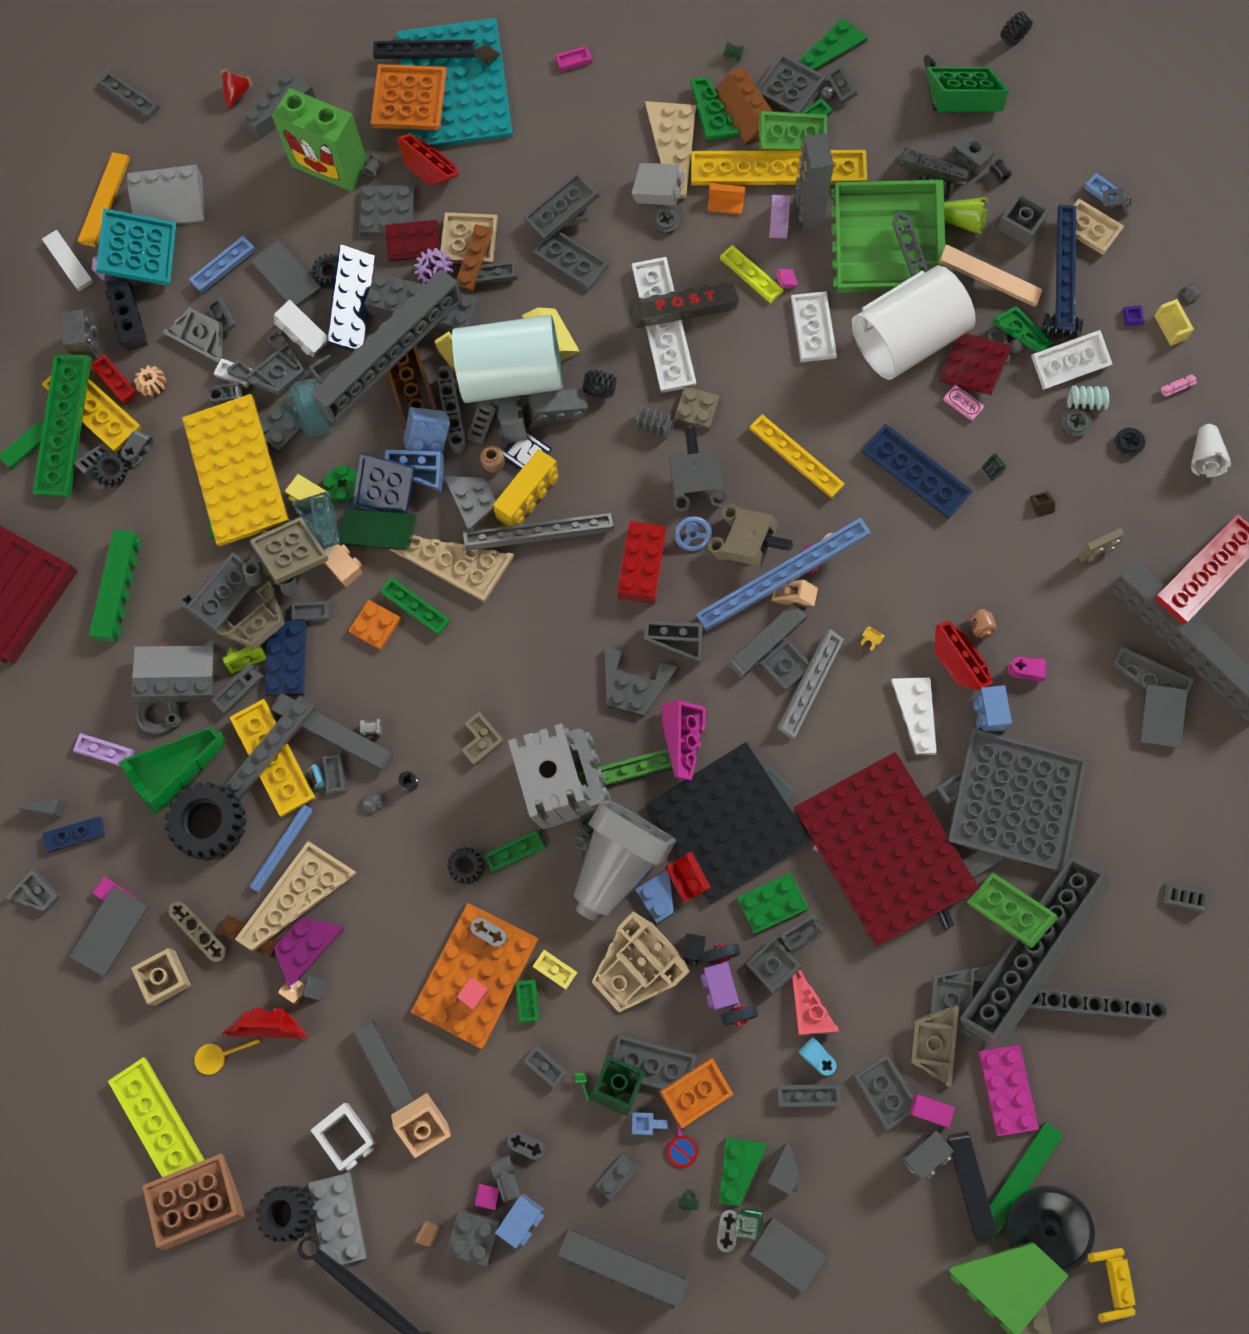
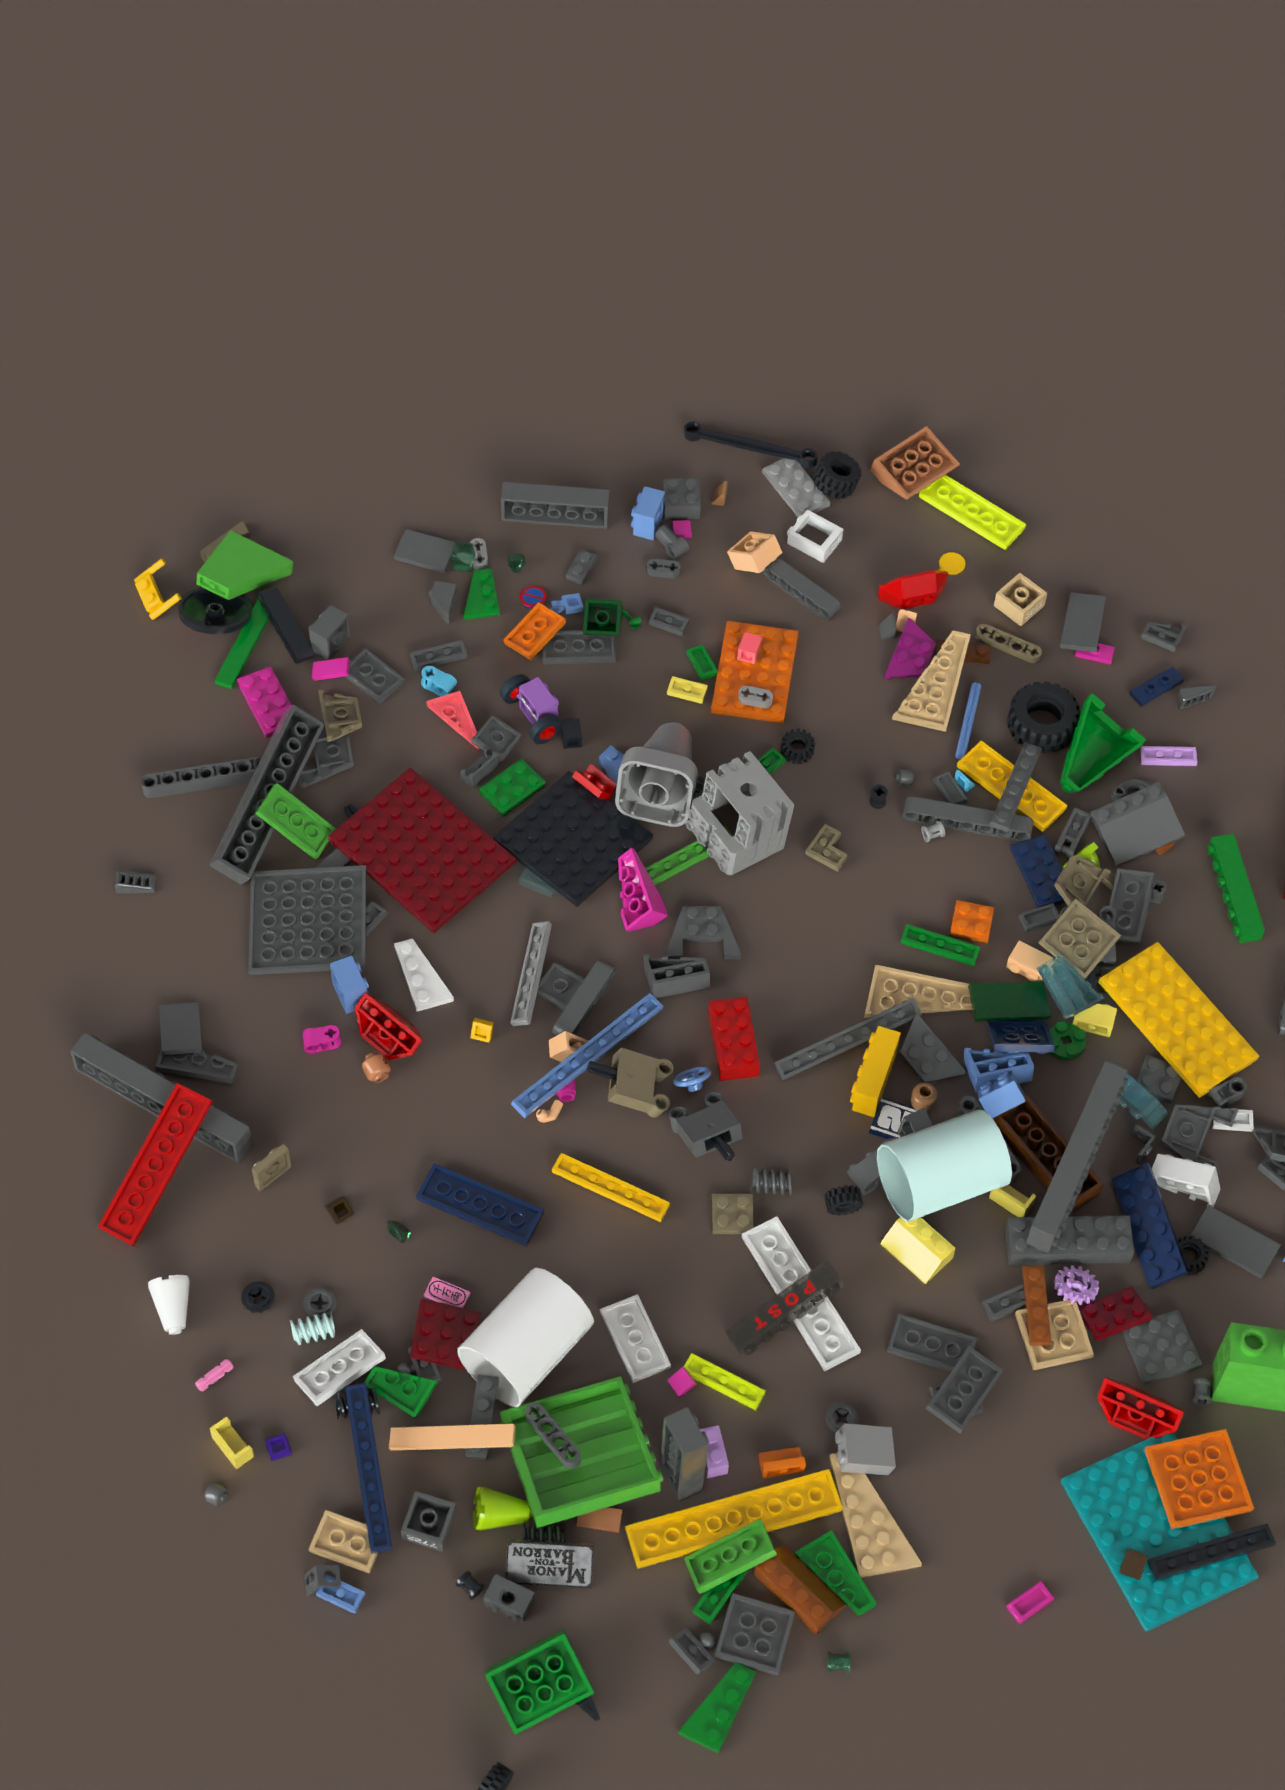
camera: 155 degrees right, 15 degrees down
tan wedge [592,912,689,1012] -> none

